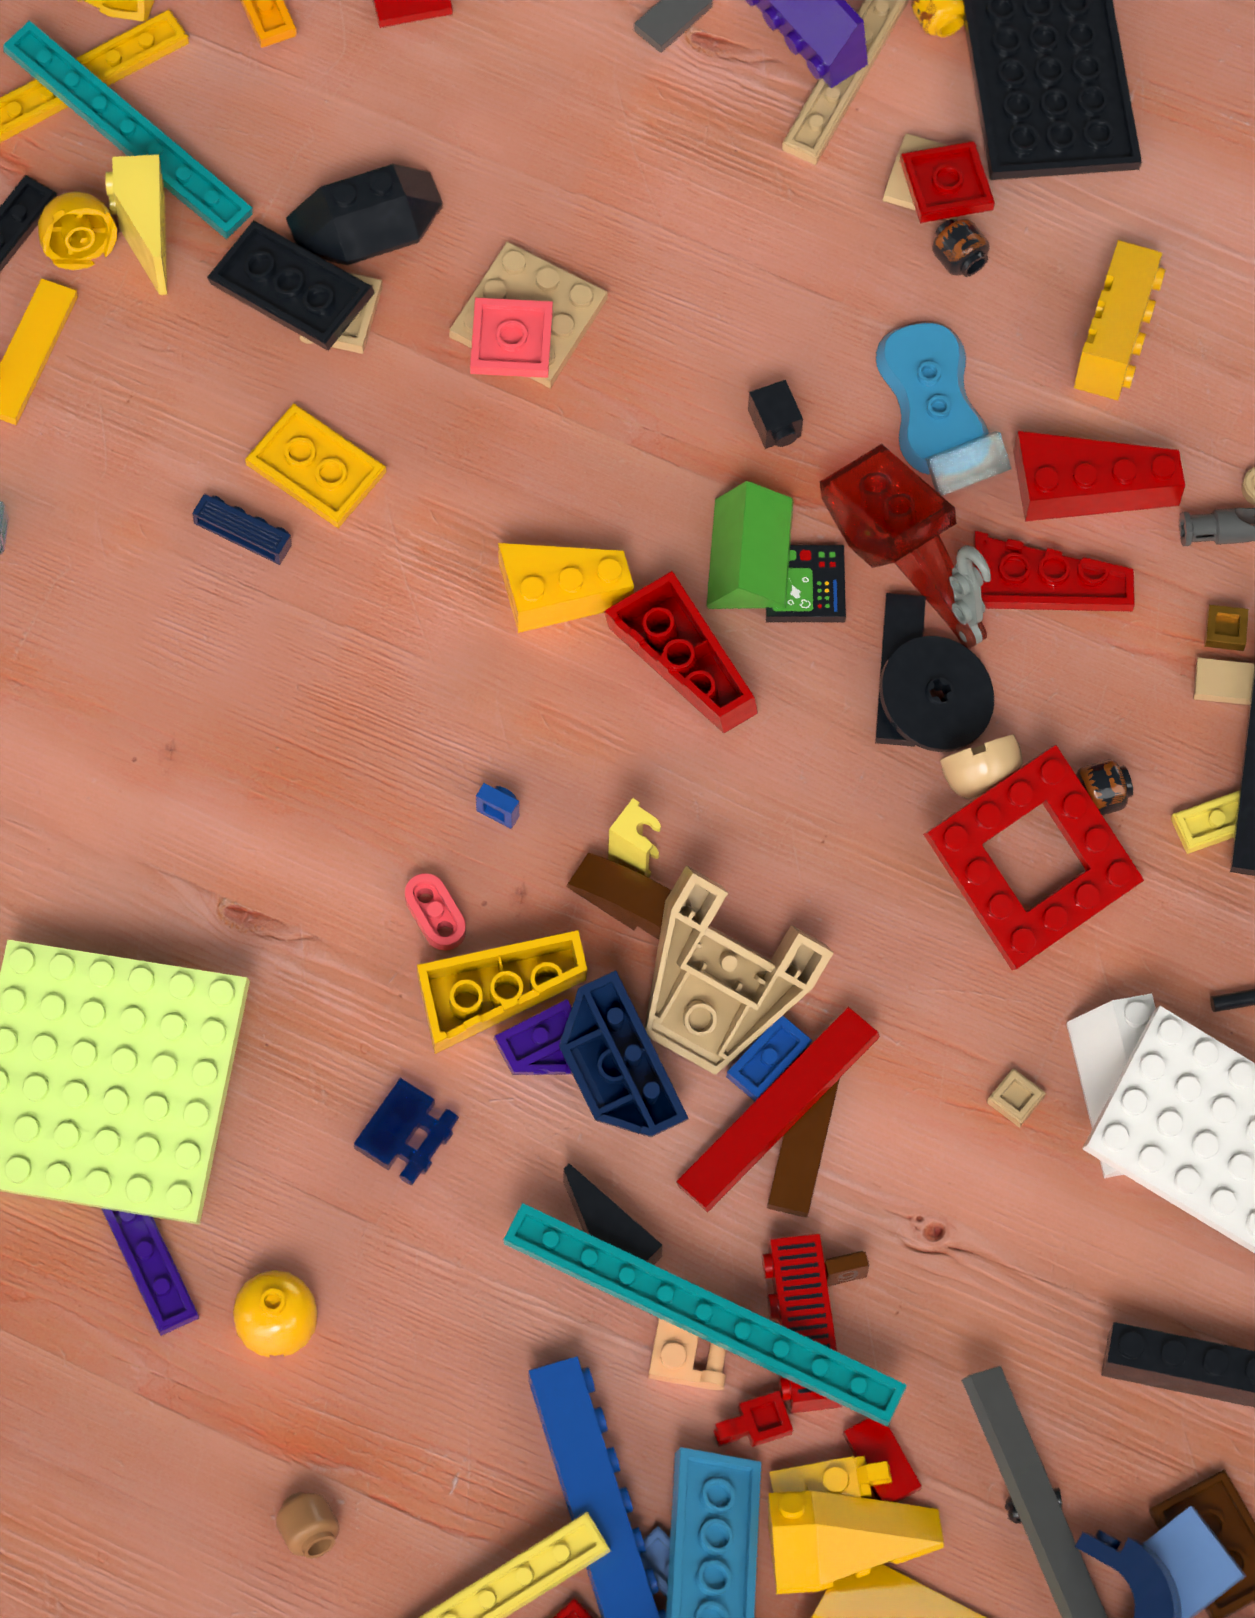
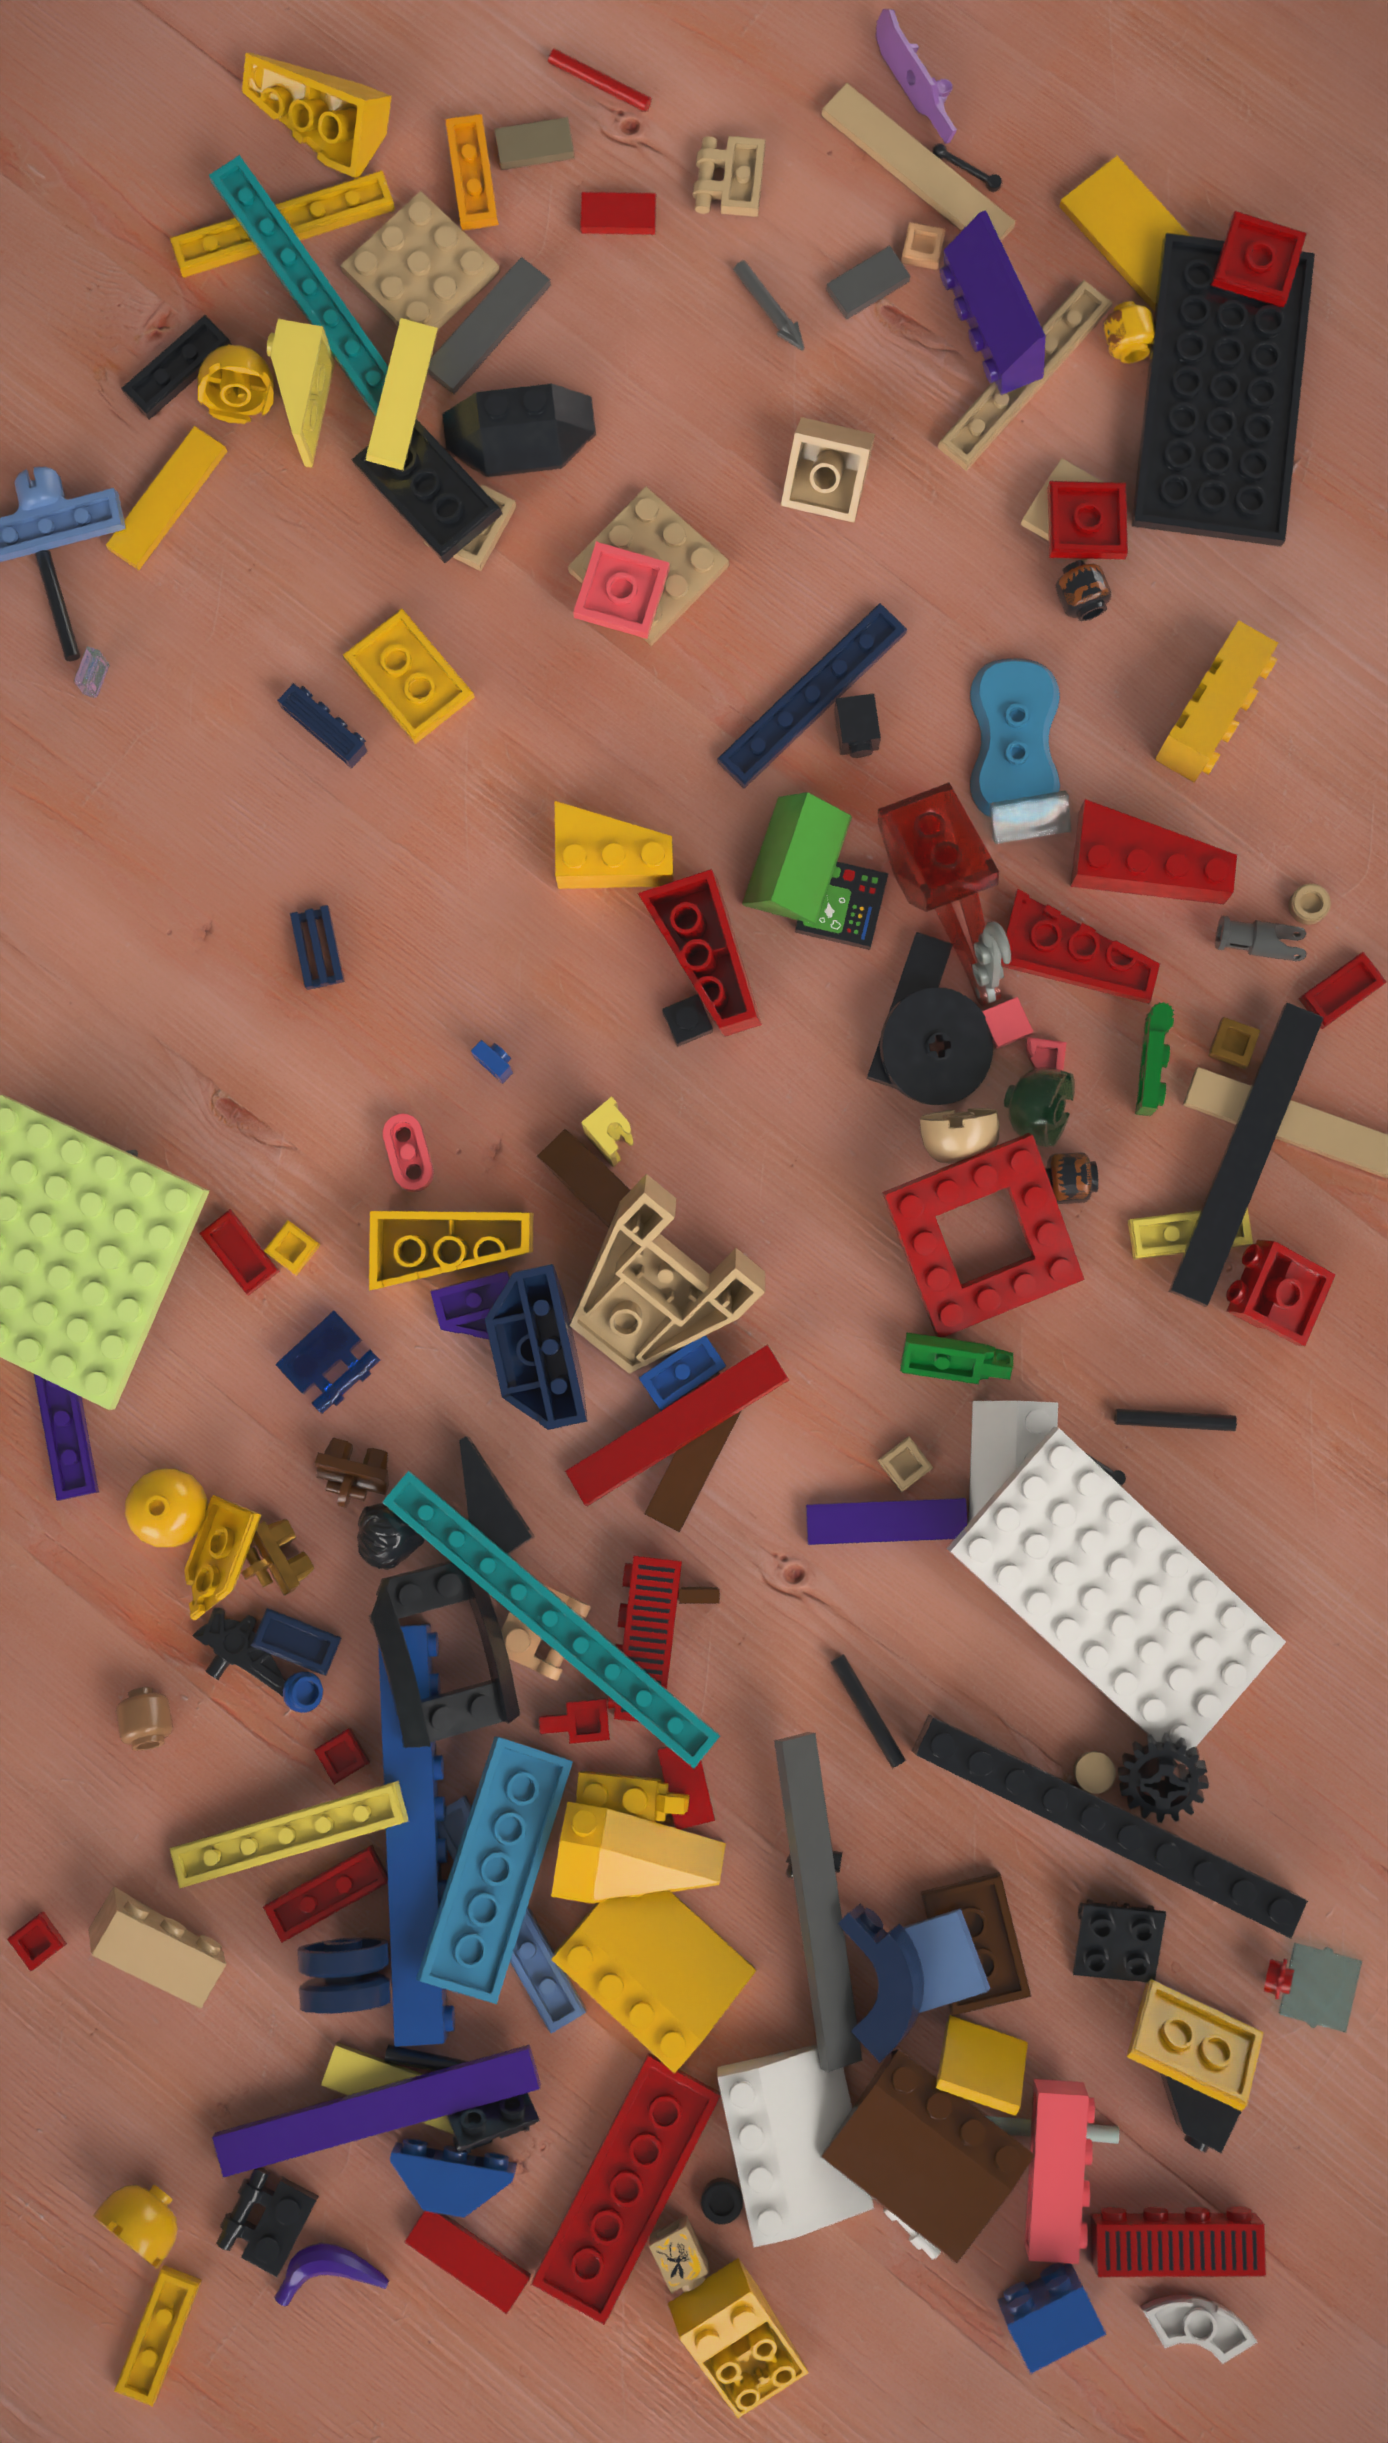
camera: 20 degrees right, 15 degrees up
none -> yellow tile [184,1495,261,1620]
none -> black piece [192,1608,286,1697]
none -> red tile [199,1209,280,1295]
none -> pearl gold hips [241,1519,314,1596]
none -> dark blue tile [251,1608,342,1676]
none -> yellow tile [264,1220,320,1276]
none -> blue plate [283,1672,323,1713]
none -> dark blue tile [290,905,345,990]
none -> red tile [314,1728,370,1785]
none -> reddish brown hips [315,1438,389,1508]
none -> tan plate [340,191,500,331]
none -> black hair [357,1503,425,1570]
none -> light yellow tile [366,318,438,470]
none -> black wedge [369,1561,520,1748]
none -> dark grey tile [428,257,551,394]
none -> black plate [662,994,713,1047]
none -> dark blue tile [717,603,907,789]
none -> dark grey piece [734,260,805,350]
none -> tan slope [781,417,875,523]
none -> dark purple tile [806,1498,968,1545]
none -> black bar [830,1654,906,1768]
none -> green hinge [900,1332,1014,1384]
none -> coral tile [982,997,1033,1049]
none -> clear green cylinder [1004,1067,1075,1148]
none -> coral tile [1026,1037,1067,1083]
none -> green hinge [1135,1002,1174,1116]

